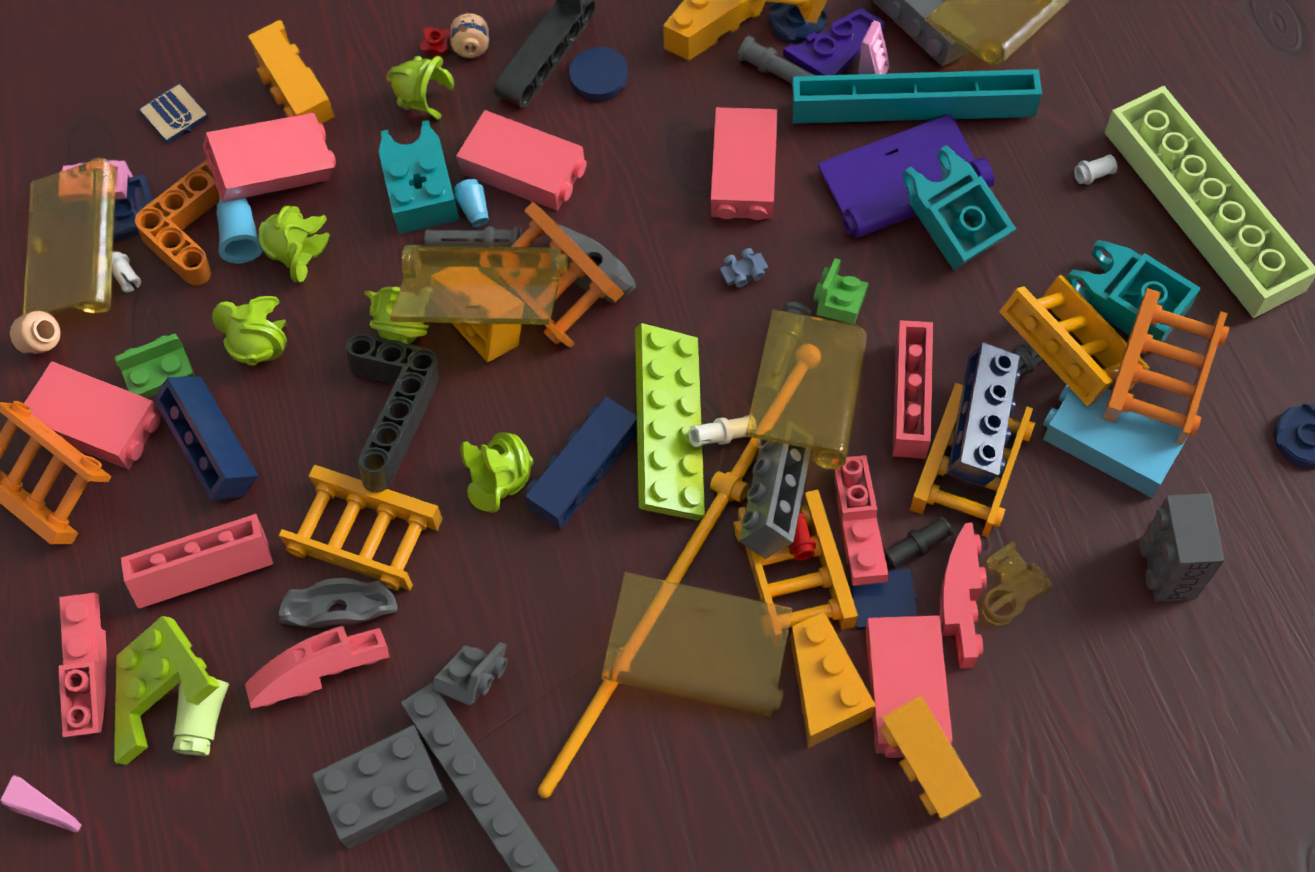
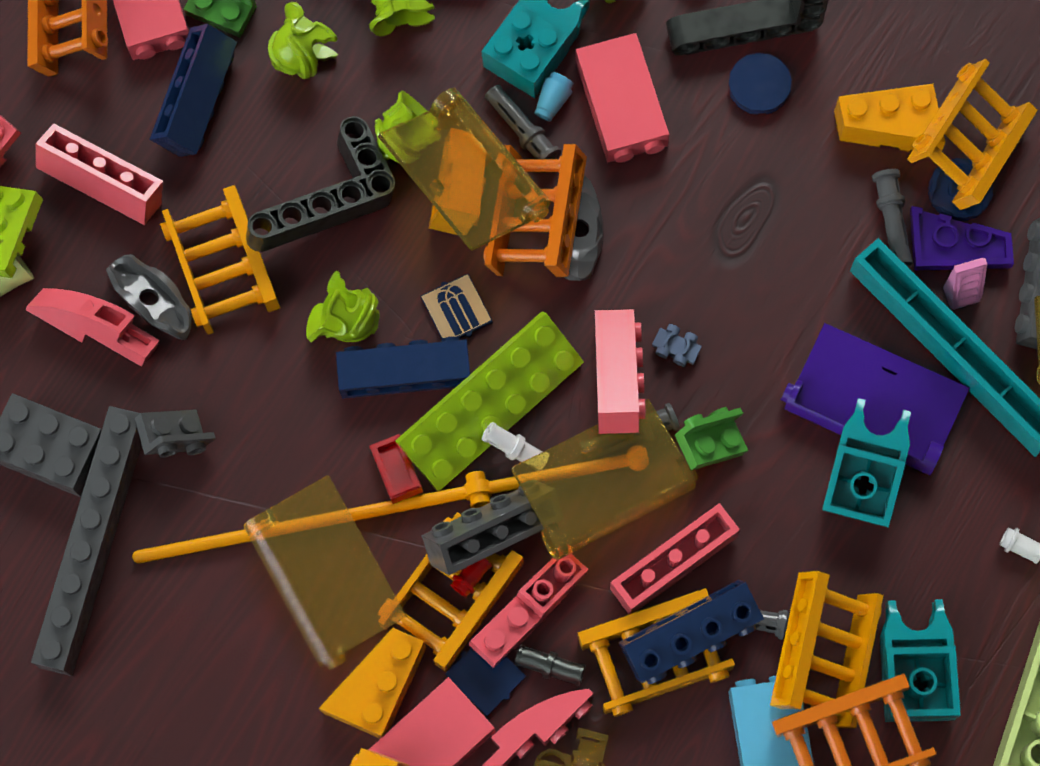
camera: 50 degrees right, 10 degrees up
coral brick [711,107,777,220] -> none
none -> red tile [369,434,423,504]
none -> piece [420,273,493,339]
none -> coral brick [595,309,646,434]

